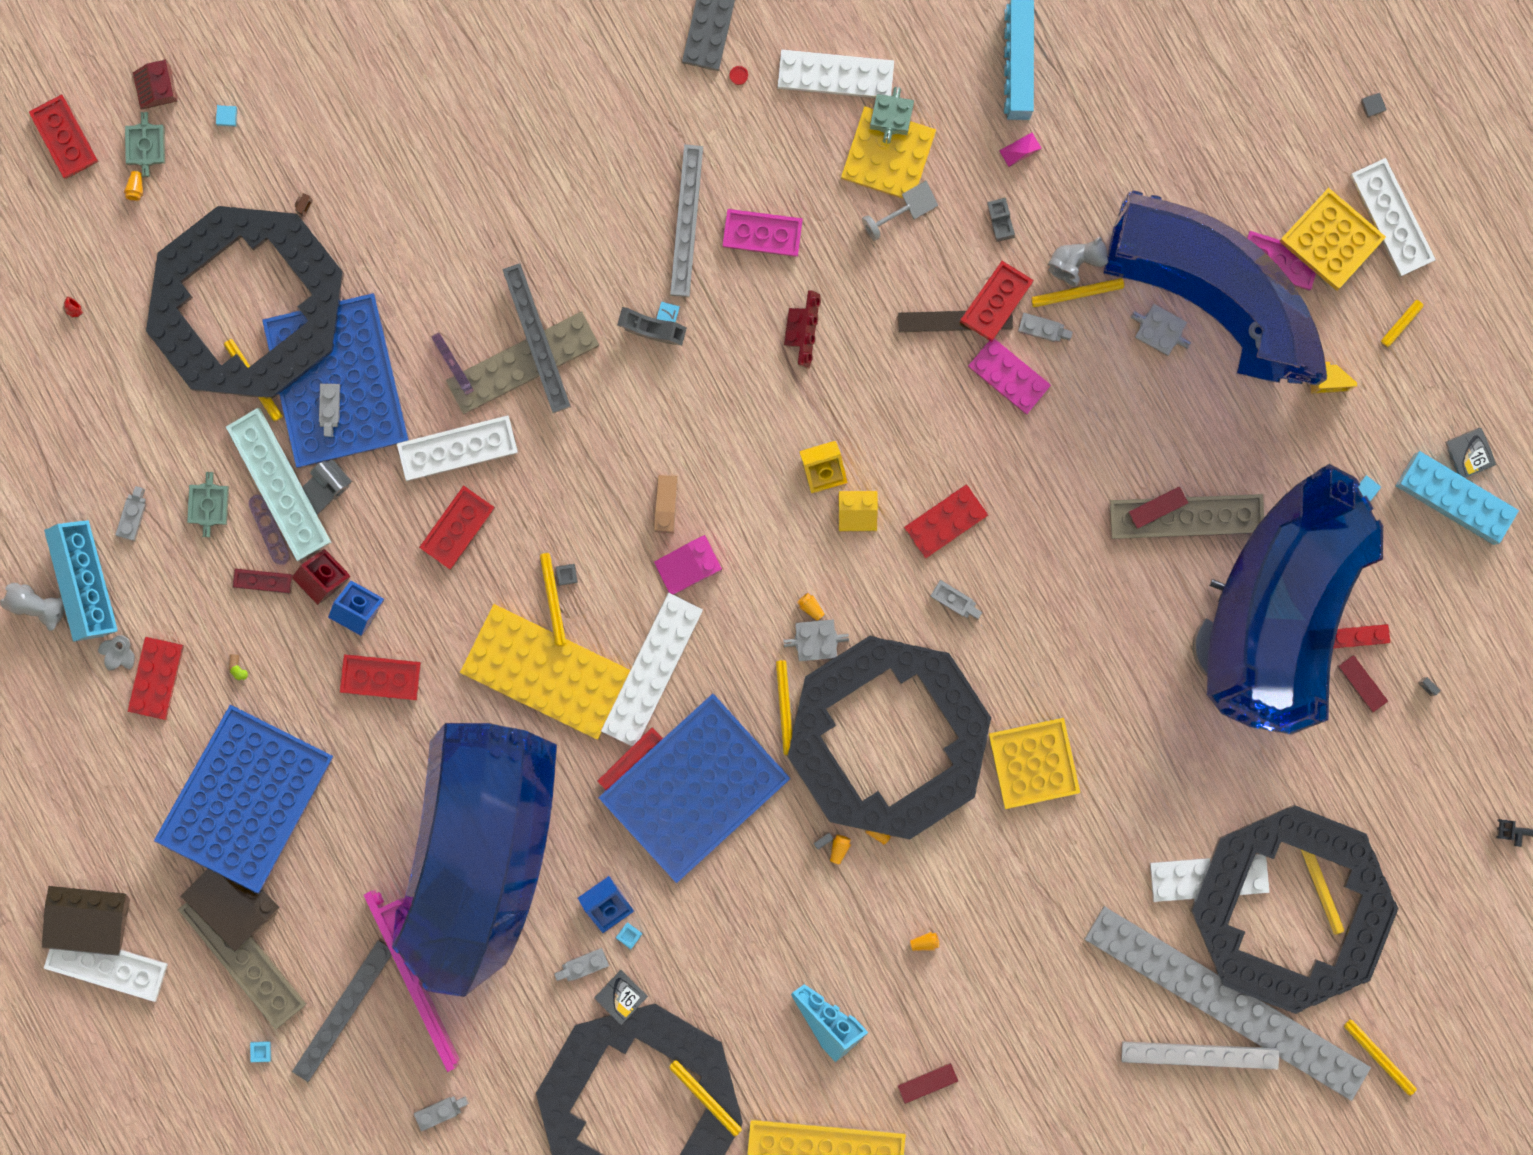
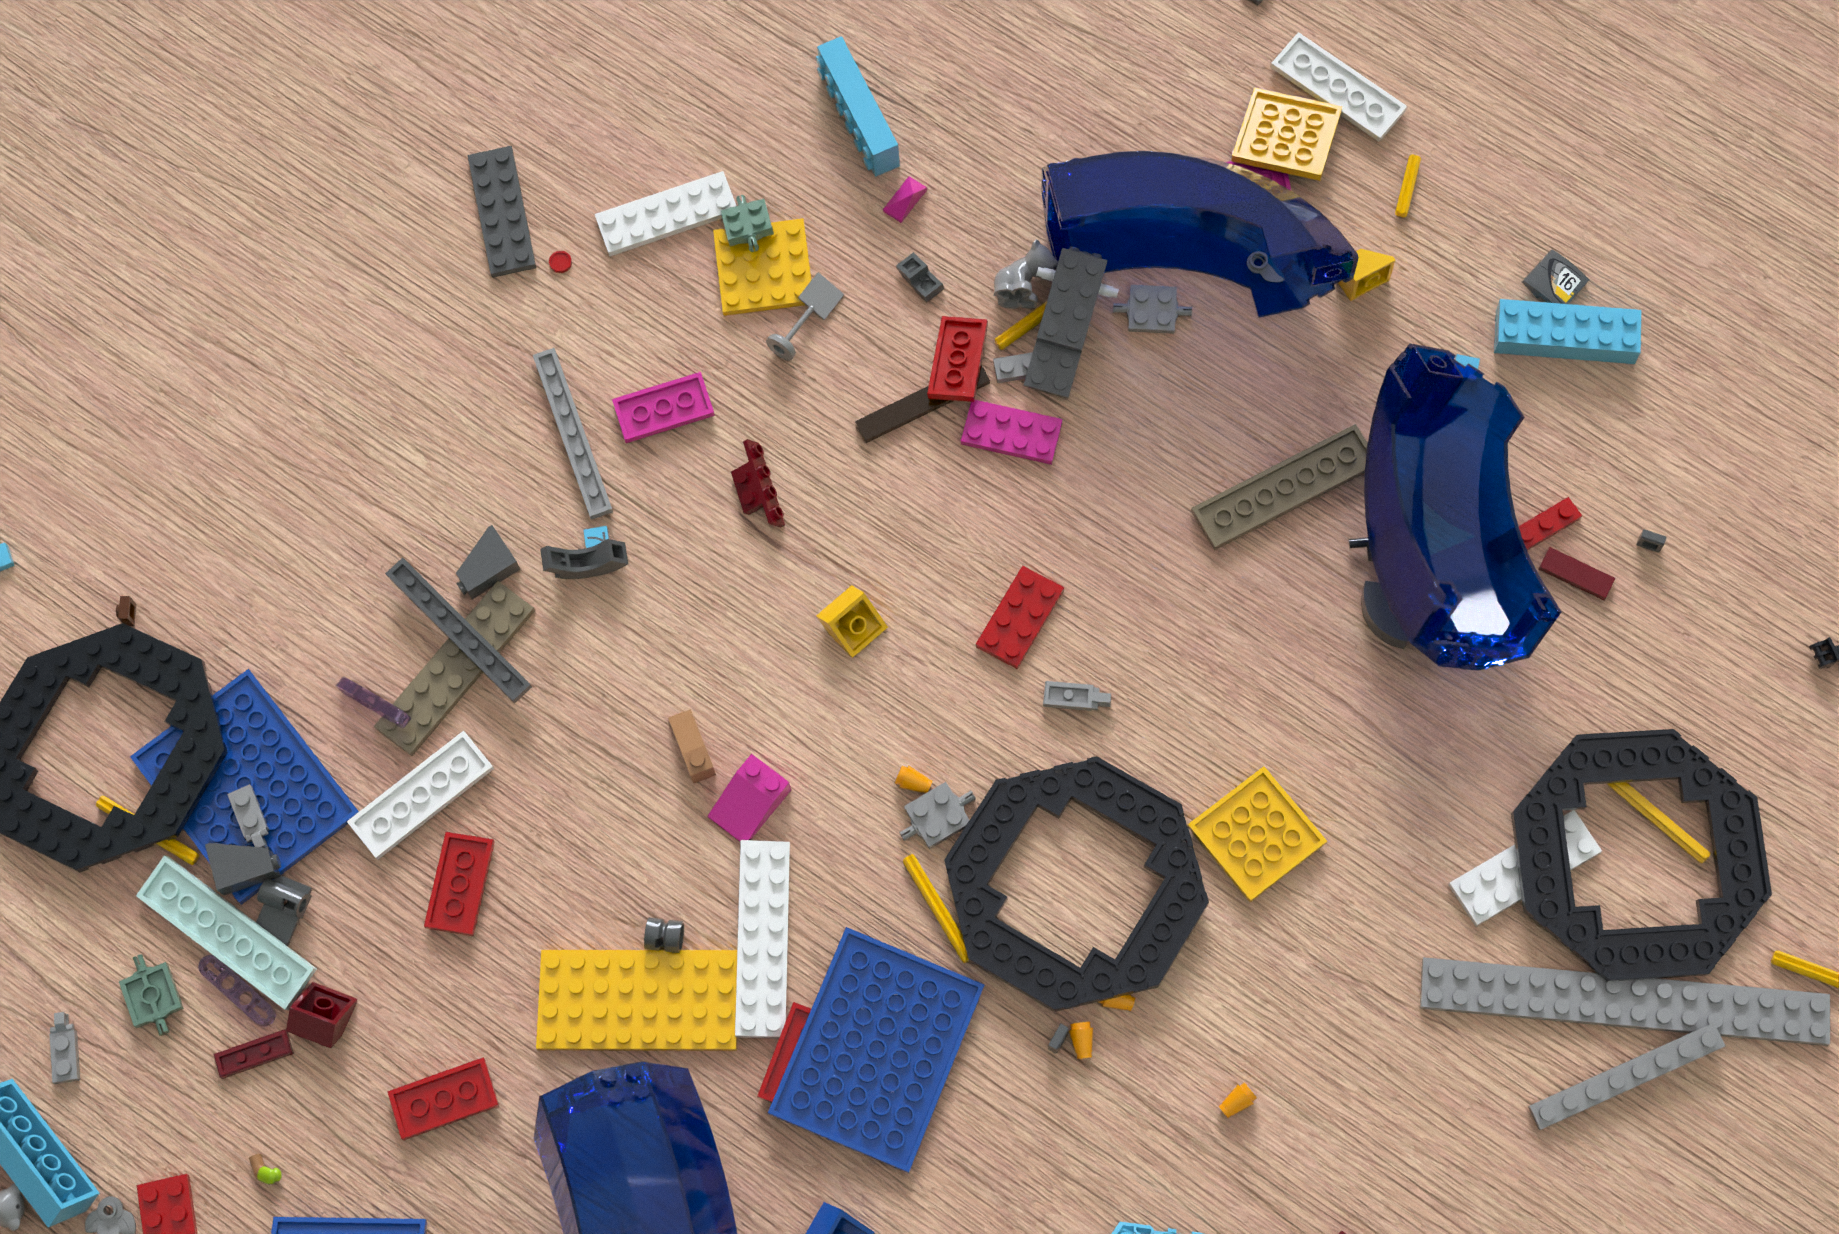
camera: 15 degrees left, 15 degrees down
blue slope [328,581,384,636] -> none
yellow axle [540,553,566,646] -> none
dark grey tile [556,564,578,586] -> none
yellow slope [838,491,878,532] -> none
dark red tile [1128,486,1188,529] -> none
none -> dark grey slope [205,843,281,895]
none -> dark grey slope [456,525,520,600]
none -> dark grey wheel [644,917,684,953]
none -> dark grey piece [1023,247,1119,399]

